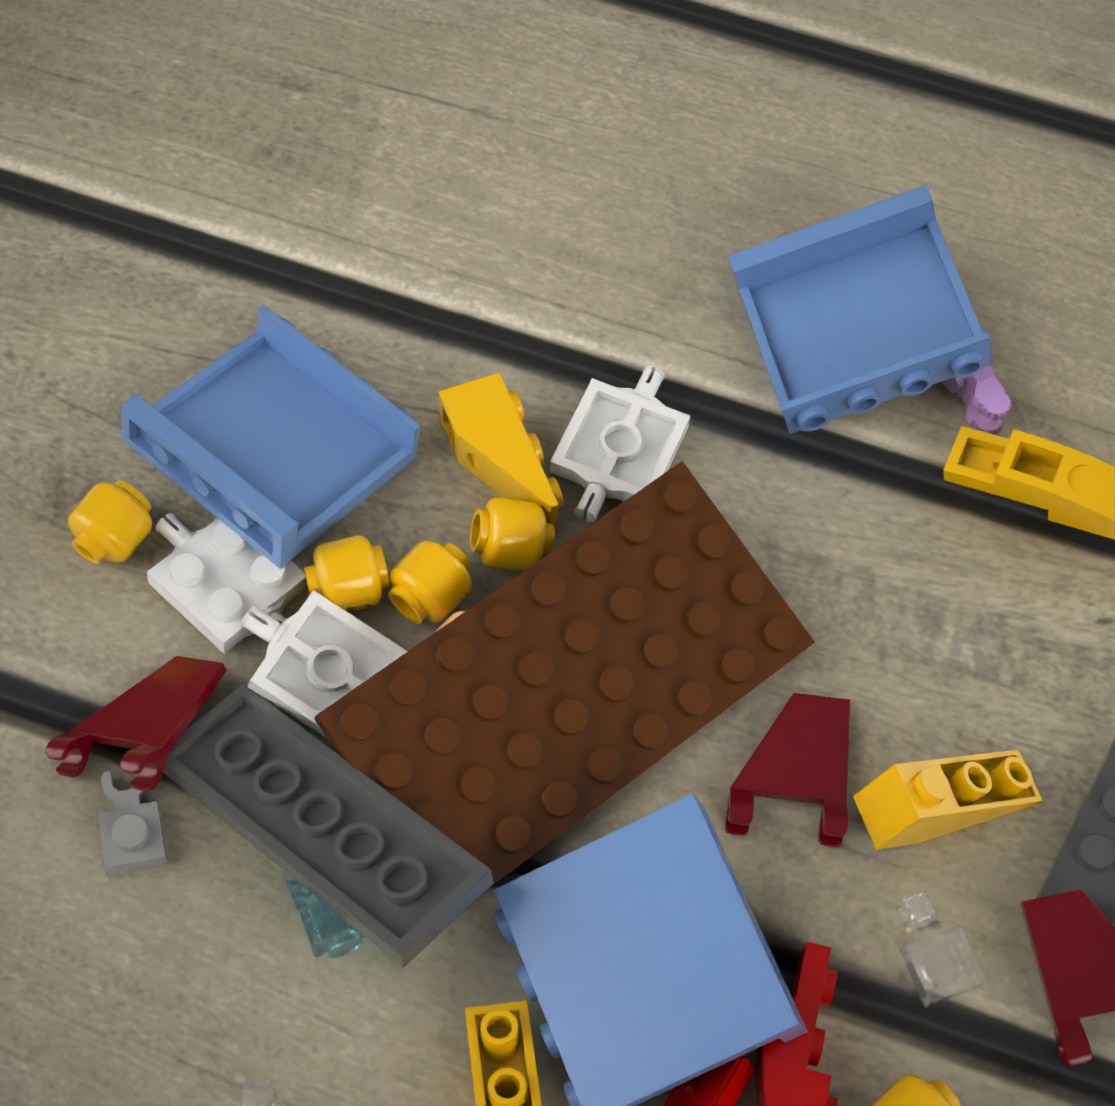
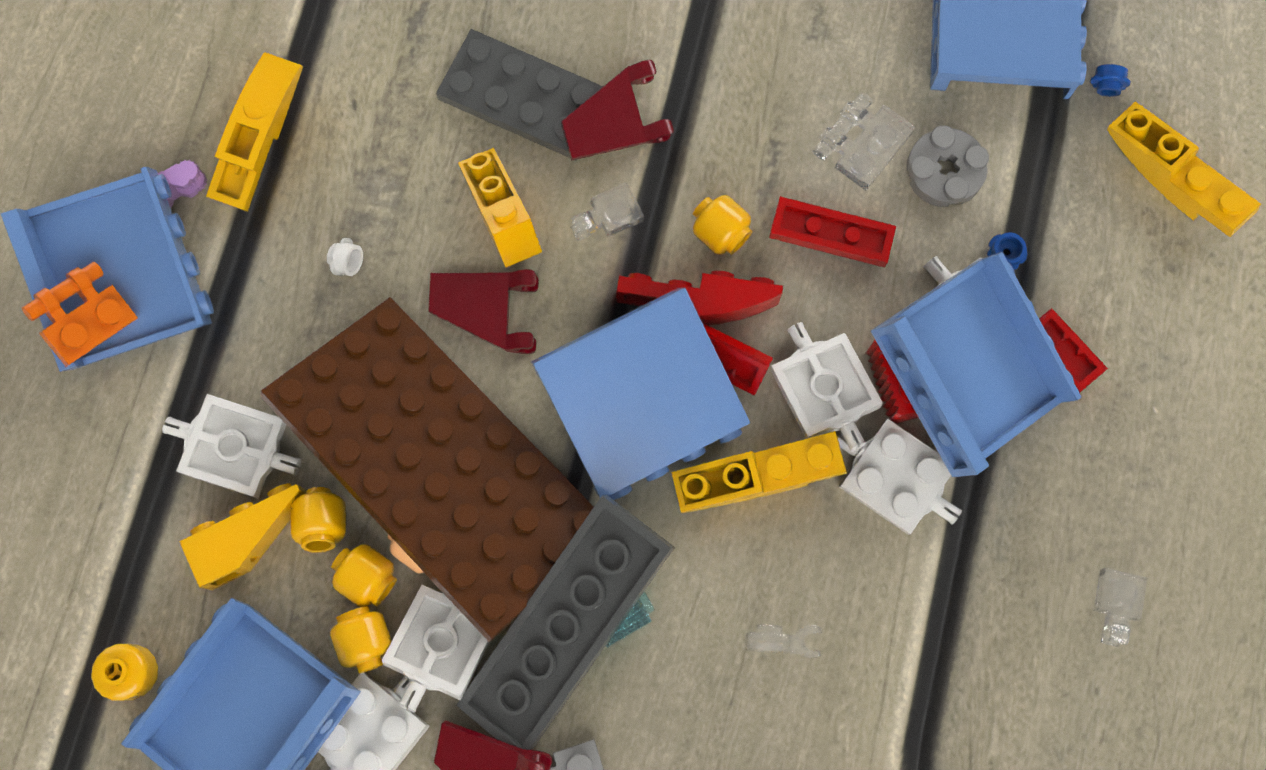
camera: 90 degrees left, 15 degrees up
none -> orange plate [22,262,138,367]
none -> yellow head [91,644,158,701]
none -> white plate [327,238,363,276]

